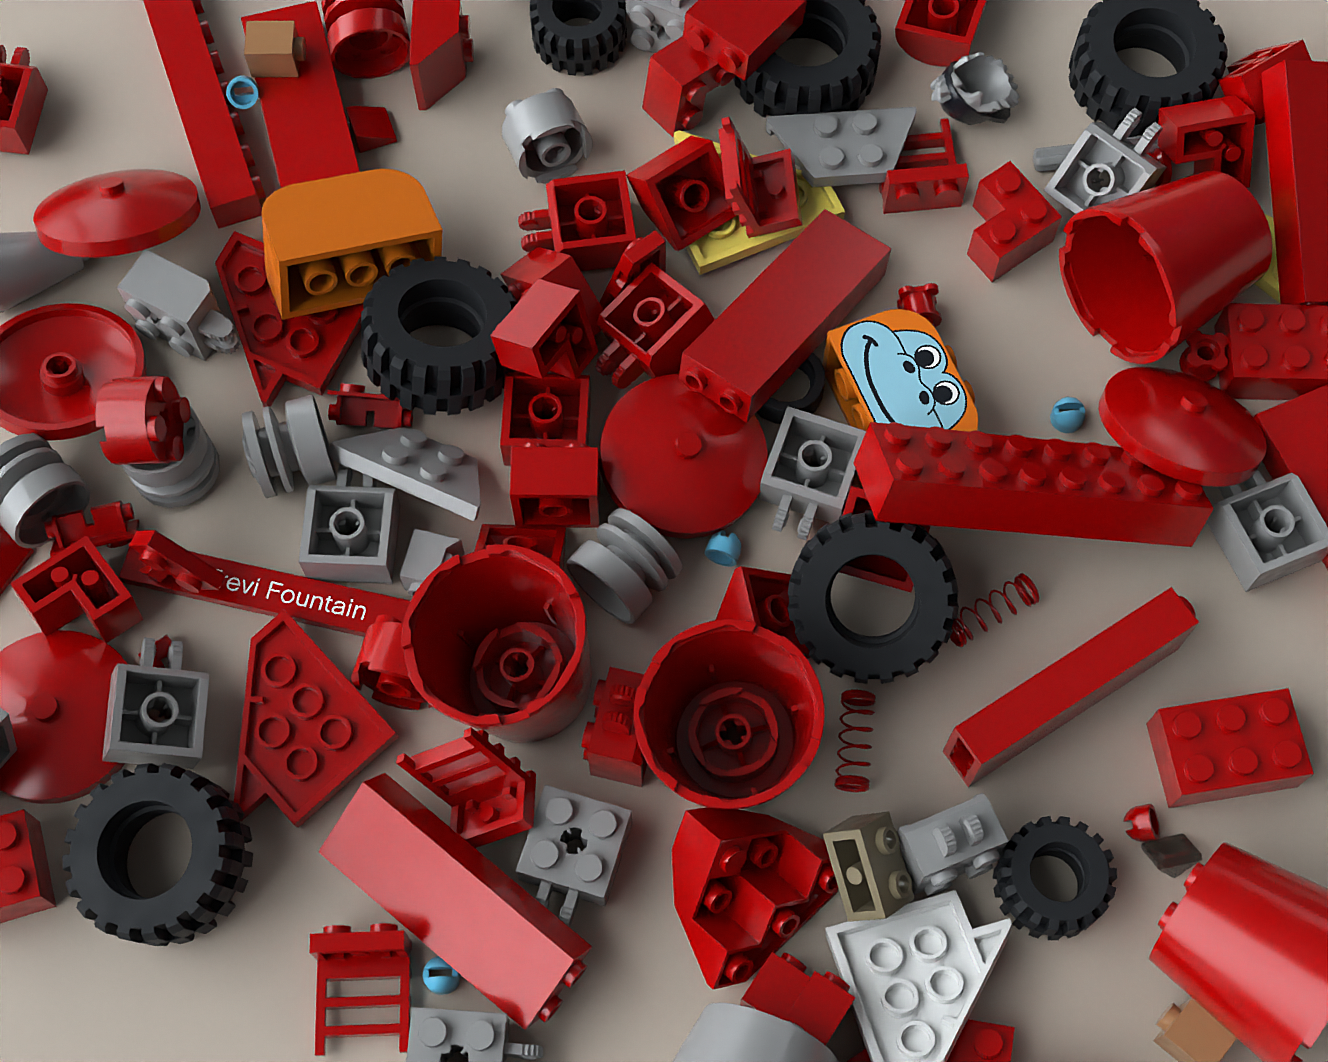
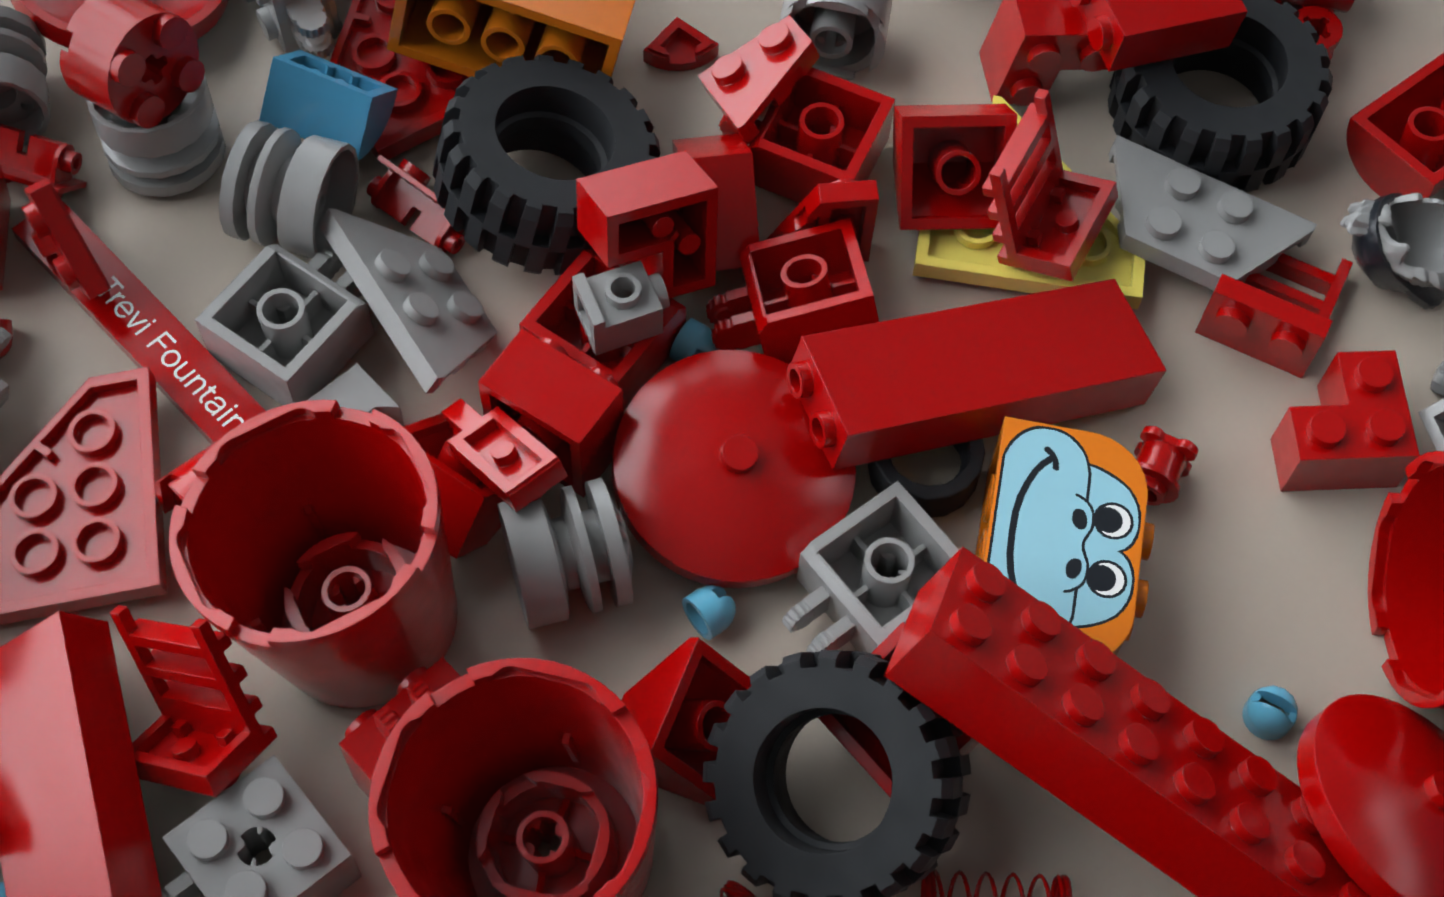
camera: 30 degrees right, 5 degrees down
none -> dark azure brick [259,50,398,160]
none -> red hinge [441,398,568,513]
none -> light grey brick [572,260,670,356]
none -> red tile [643,17,719,71]
none -> medium azure hinge [669,318,719,362]
none -> wing [697,15,820,144]

